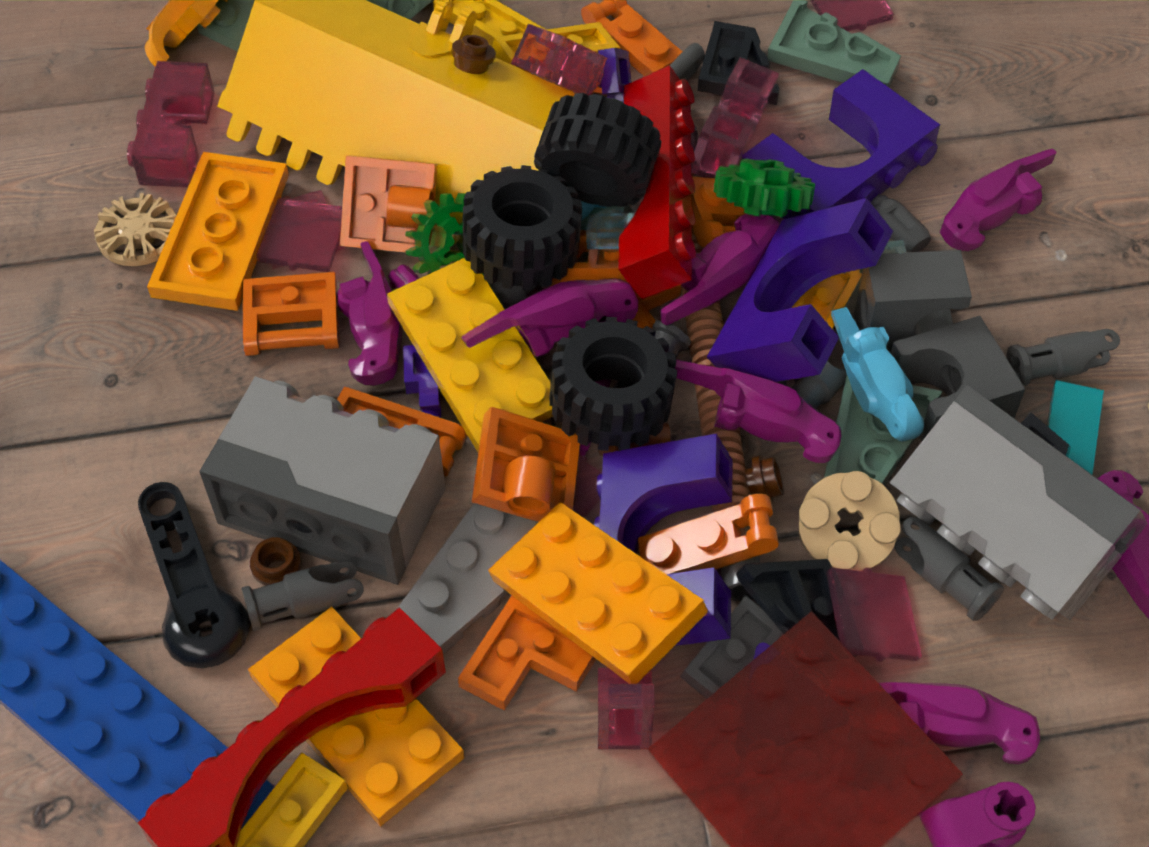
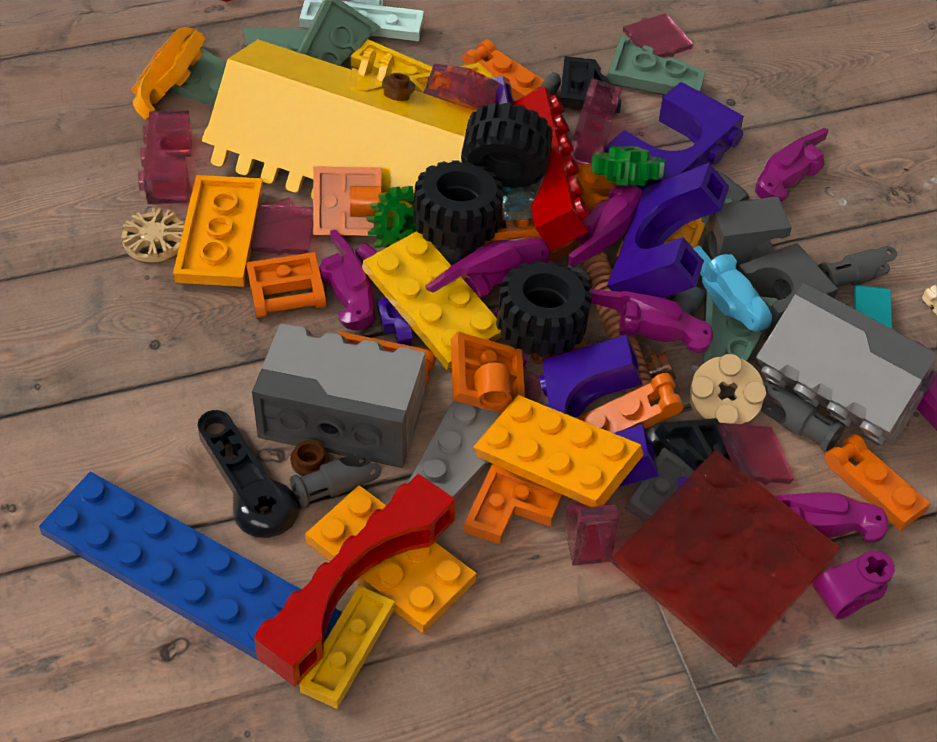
camera: 10 degrees left, 5 degrees down
none -> orange plate [824,433,930,531]

